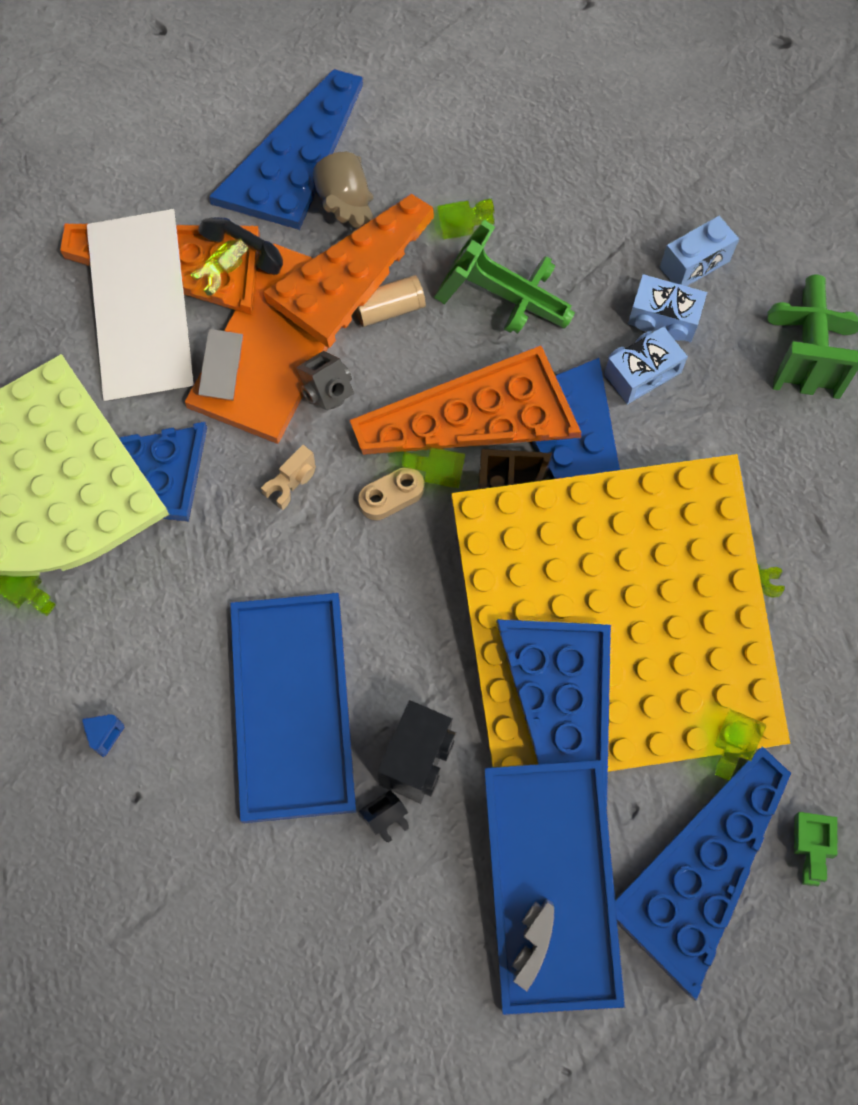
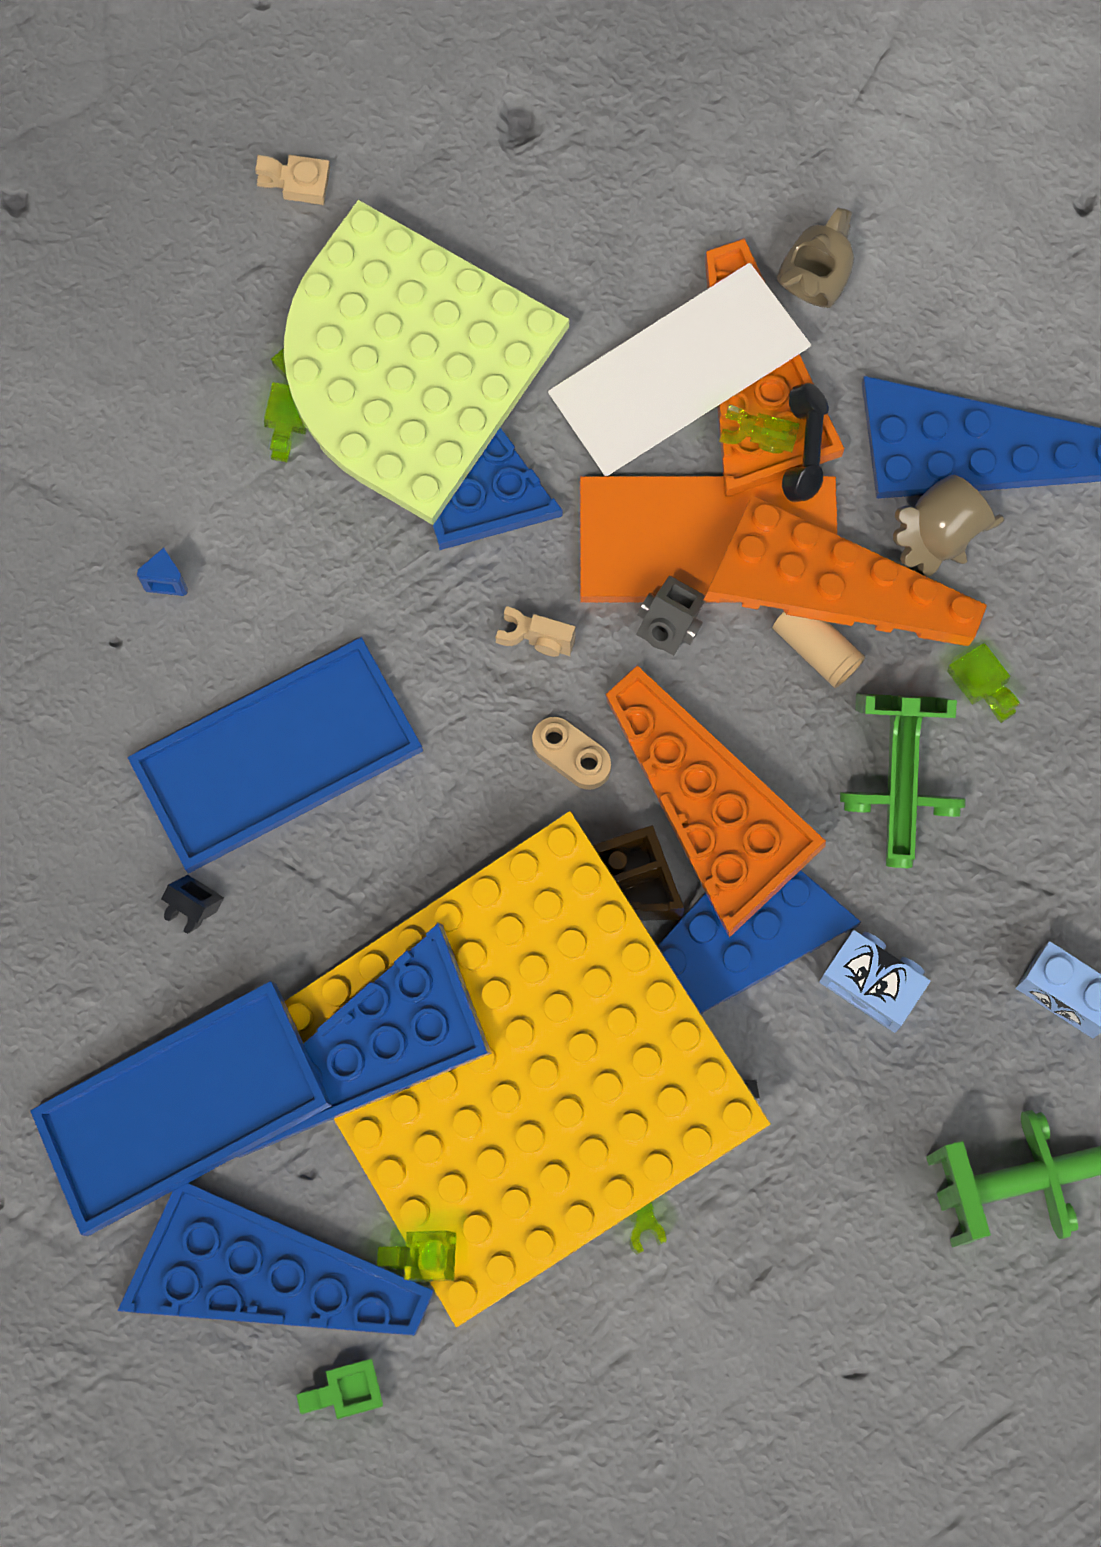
camera: 70 degrees right, 5 degrees up
light grey slope [198,329,243,401] -> none
black brick [377,700,456,804] -> none
clear neon green plate [401,447,465,488] -> none
light grey slope [512,898,554,991] -> none
light blue brick [628,274,707,342] -> none
none -> dark tan piece [777,207,854,308]

